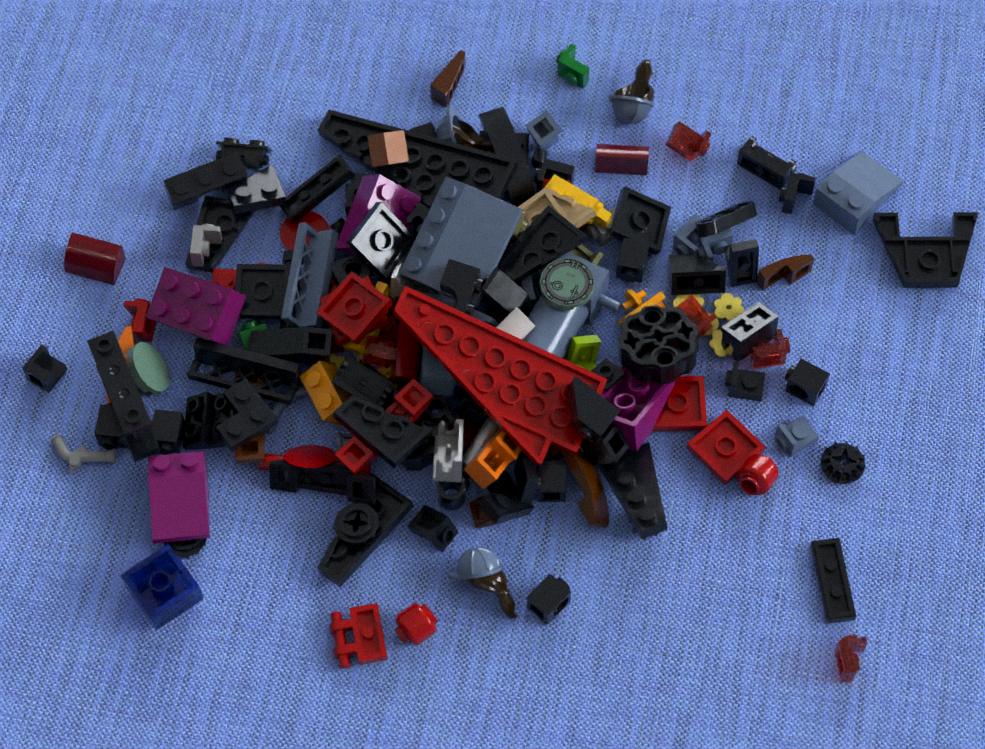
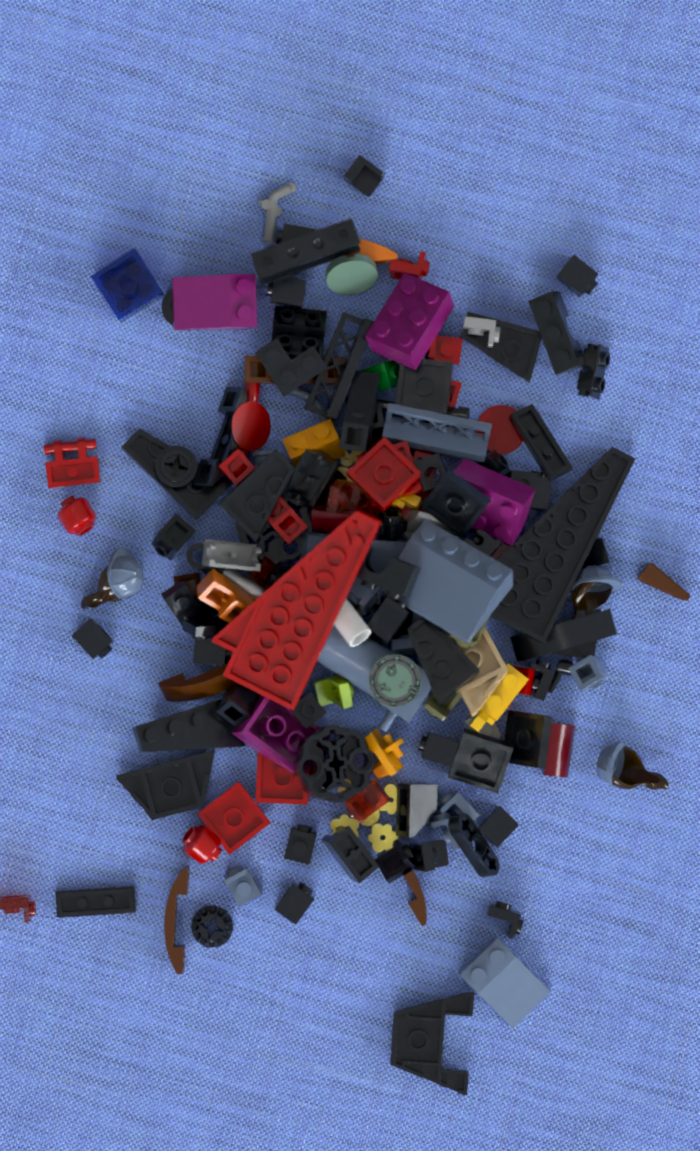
camera: 90 degrees right, 25 degrees up
dark red brick [64,232,126,285] -> none
black wing [228,165,286,214] -> none
nougat panel [367,130,409,167] -> none
green bracket [556,44,589,89] -> none
black slope [567,376,620,442] -> none
clear red bracket [665,121,712,161] -> none
black hinge [737,136,797,190] -> none
clear red bracket [751,329,790,369] -> none
none -> black wing [116,750,215,820]
none -> reddish brown slope [164,866,190,974]
none -> black bracket [375,839,416,883]
none -> black panel [477,805,518,847]
none -> black plate [504,710,552,769]
none -> black brick [556,255,598,297]

